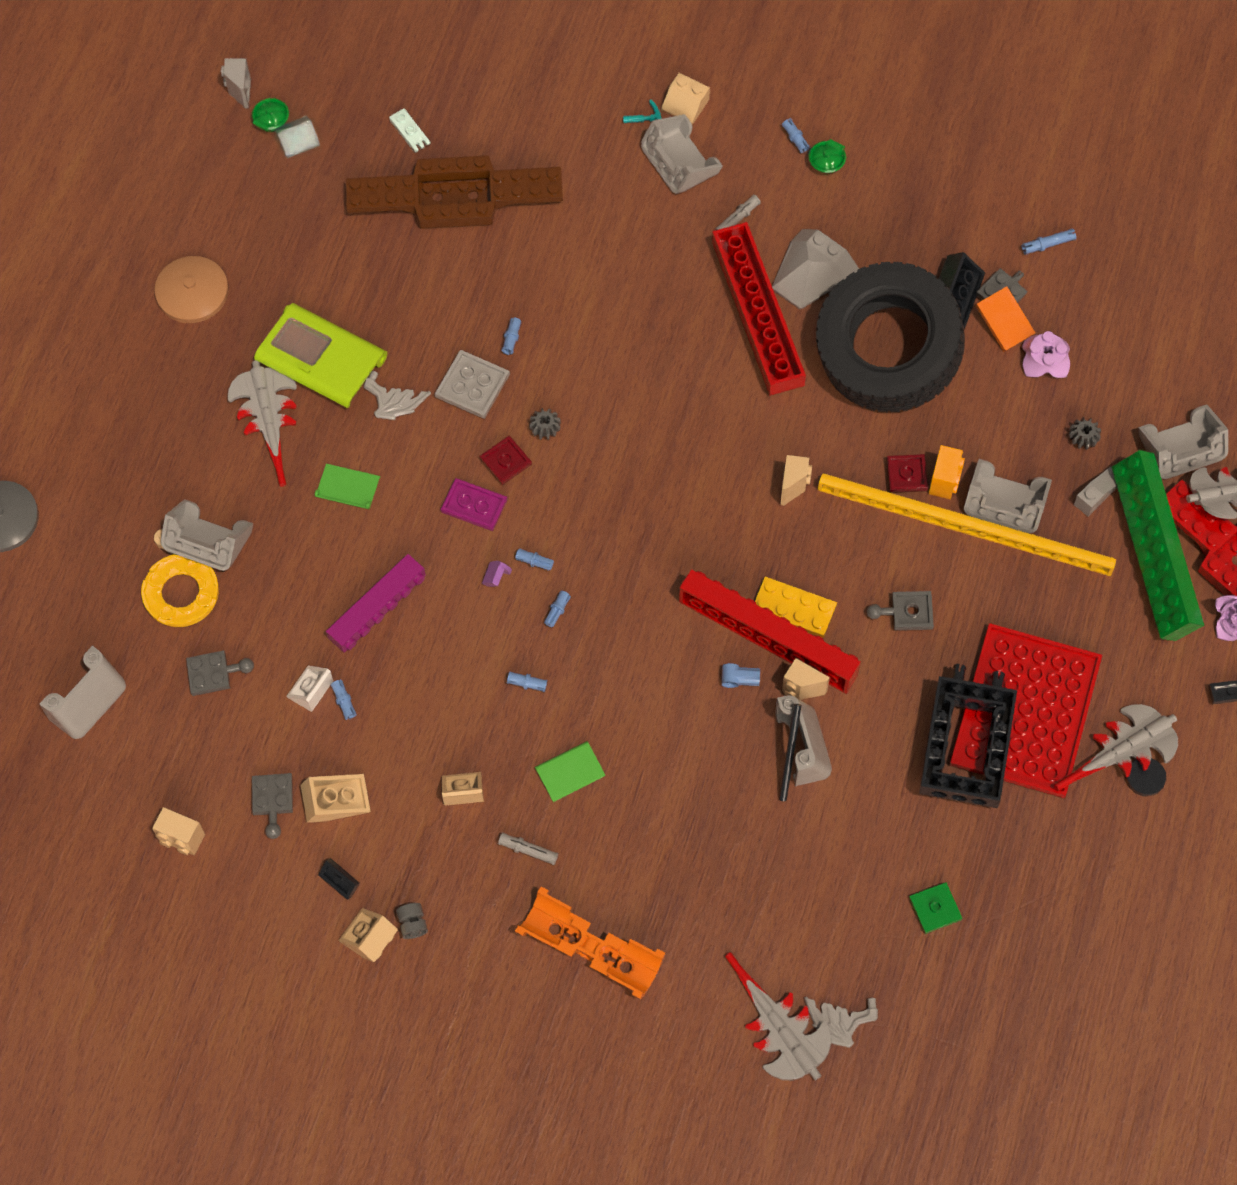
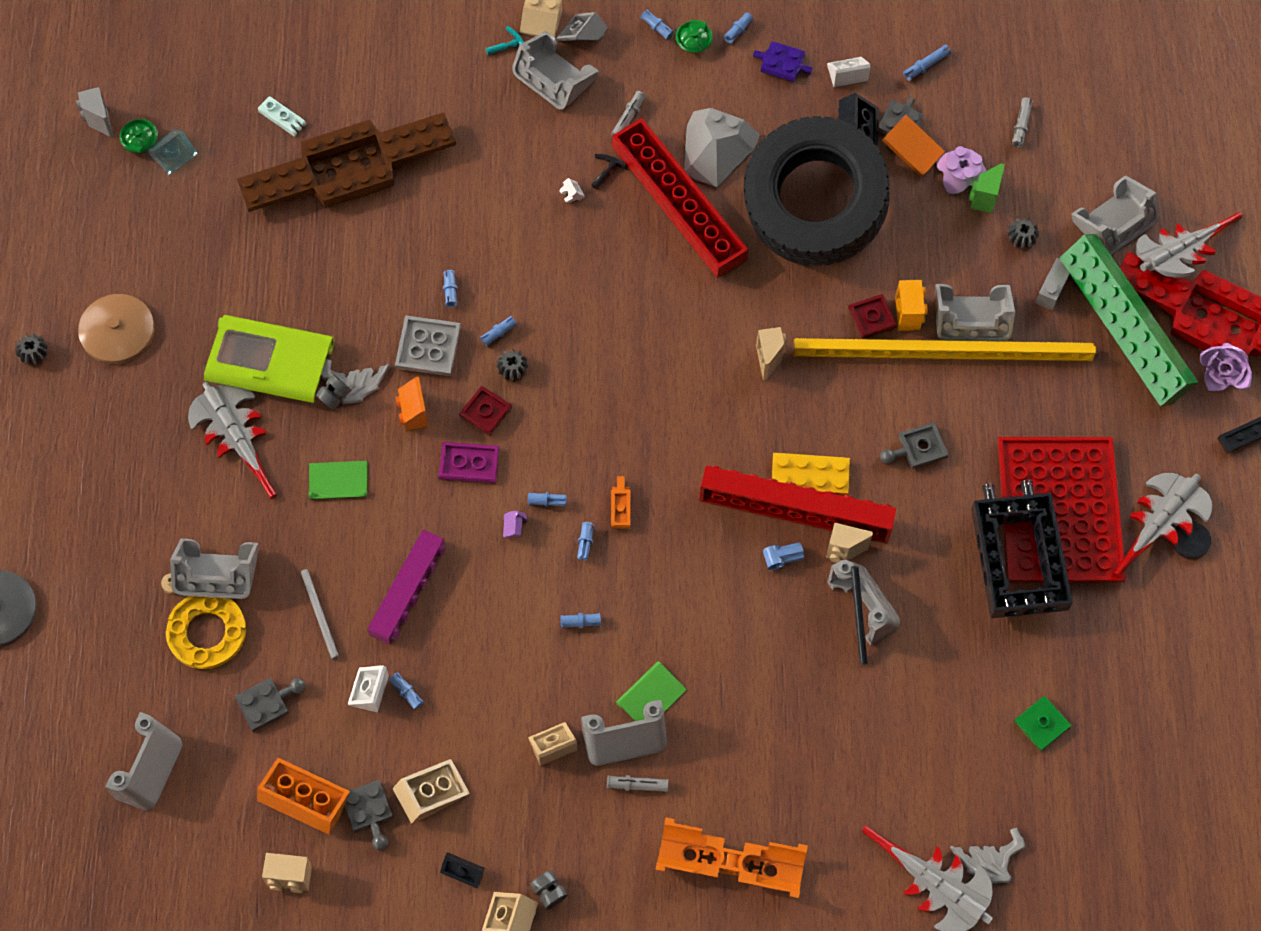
camera: 20 degrees left, 0 degrees up
none -> dark grey gear [15,333,48,366]
none -> orange slope [257,758,350,835]
none -> light grey piece [301,569,339,660]
none -> dark grey wheel [316,374,352,410]
none -> orange slope [396,377,428,431]
none -> medium blue pin [480,316,517,346]
none -> light grey slope [556,12,608,41]
none -> white tile [560,178,585,203]
none -> light grey windscreen [581,700,667,766]
none -> black piece [591,154,627,189]
none -> orange hinge [611,476,630,529]
none -> medium blue pin [724,12,754,44]
none -> dark purple plate [753,41,812,82]
none -> white slope [827,57,871,87]
none -> bright green slope [969,164,1005,213]
none -> light grey pin [1012,97,1033,148]

